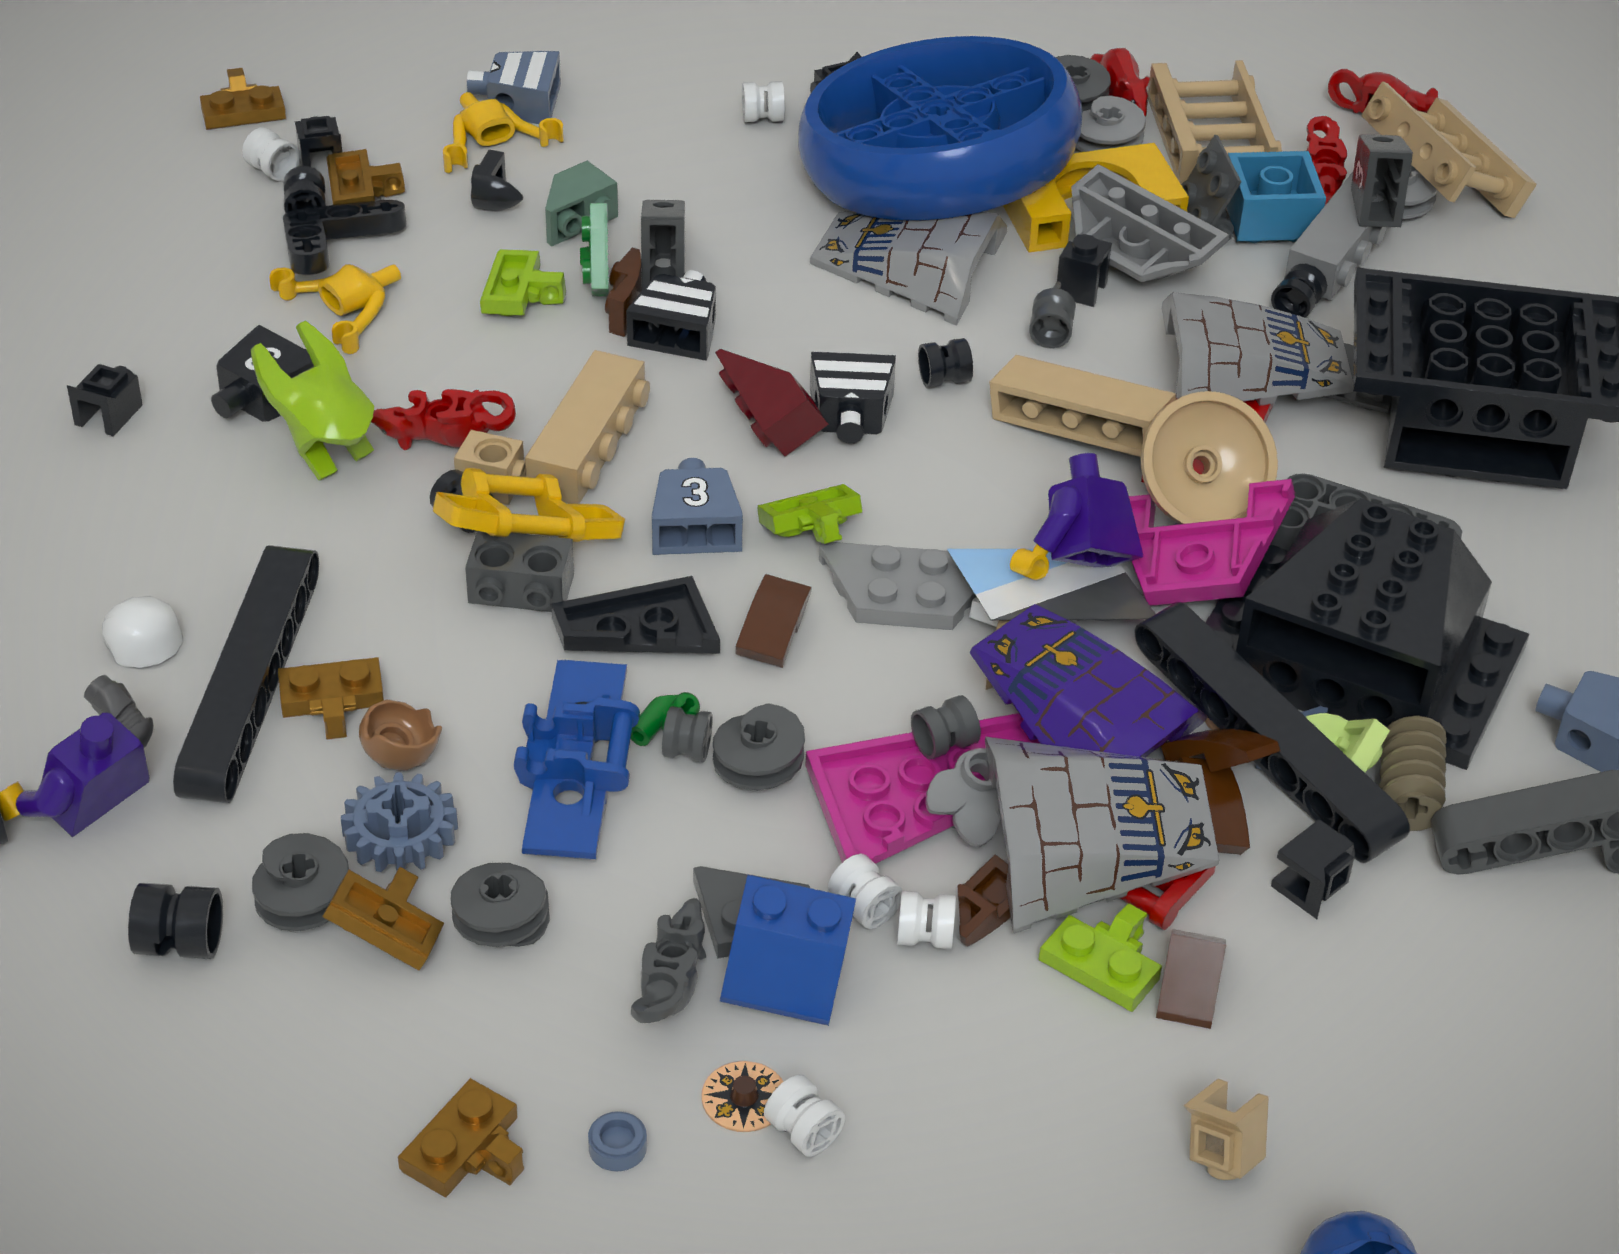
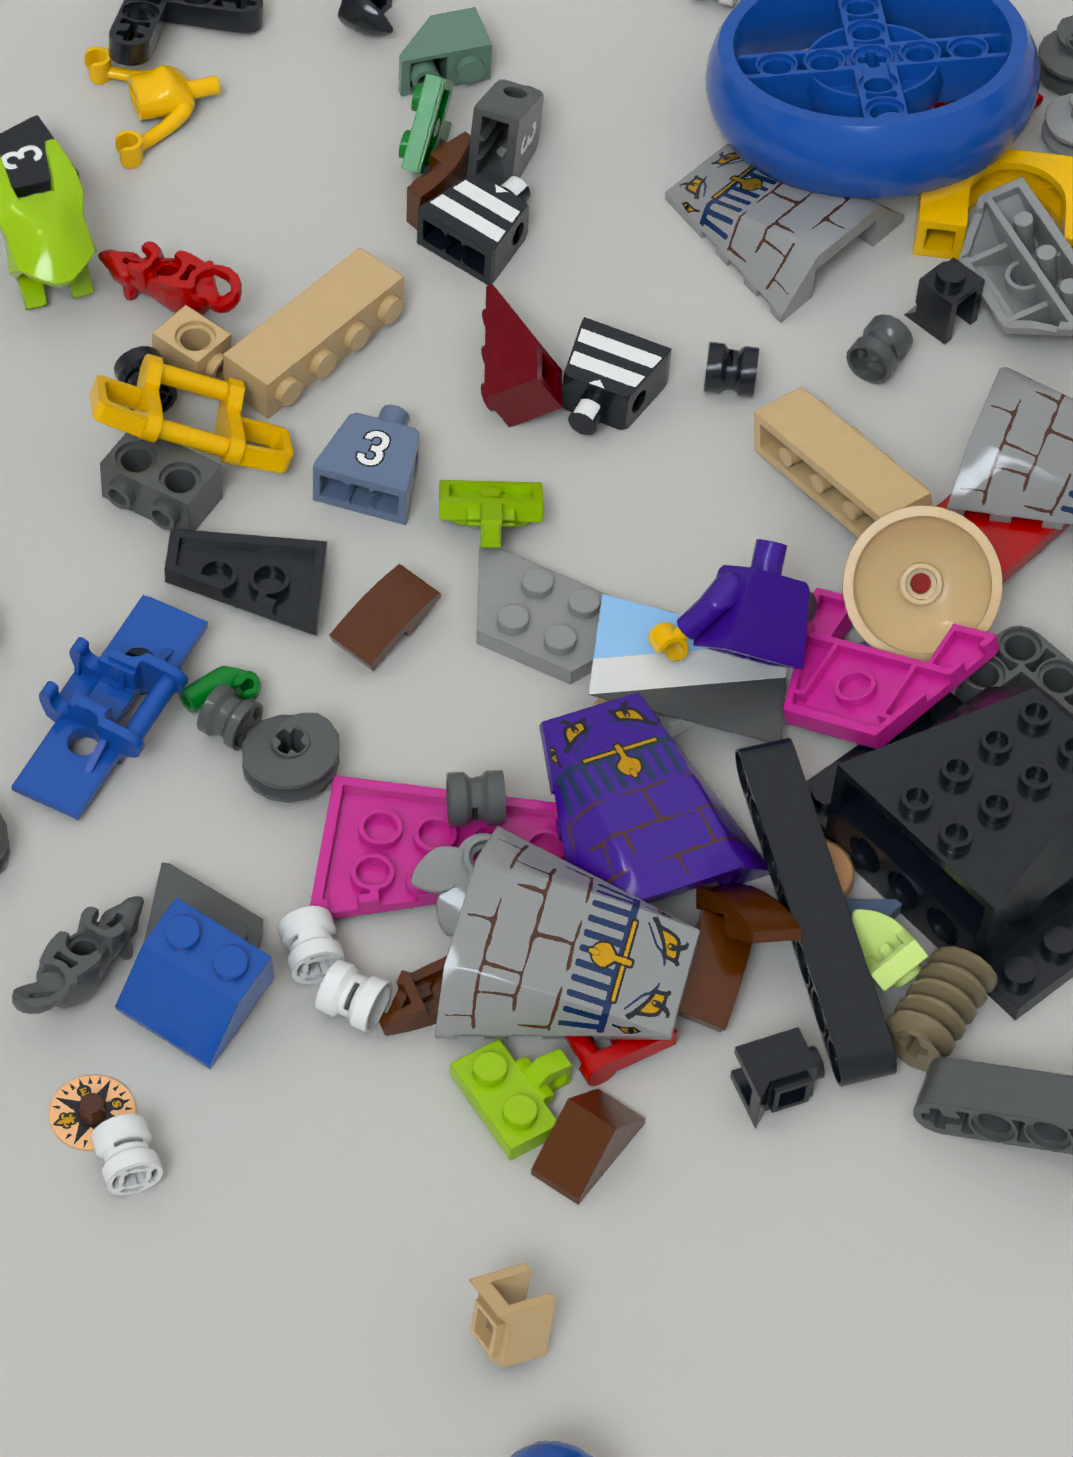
camera: 20 degrees right, 10 degrees up
lime hinge [480,249,566,316] -> none

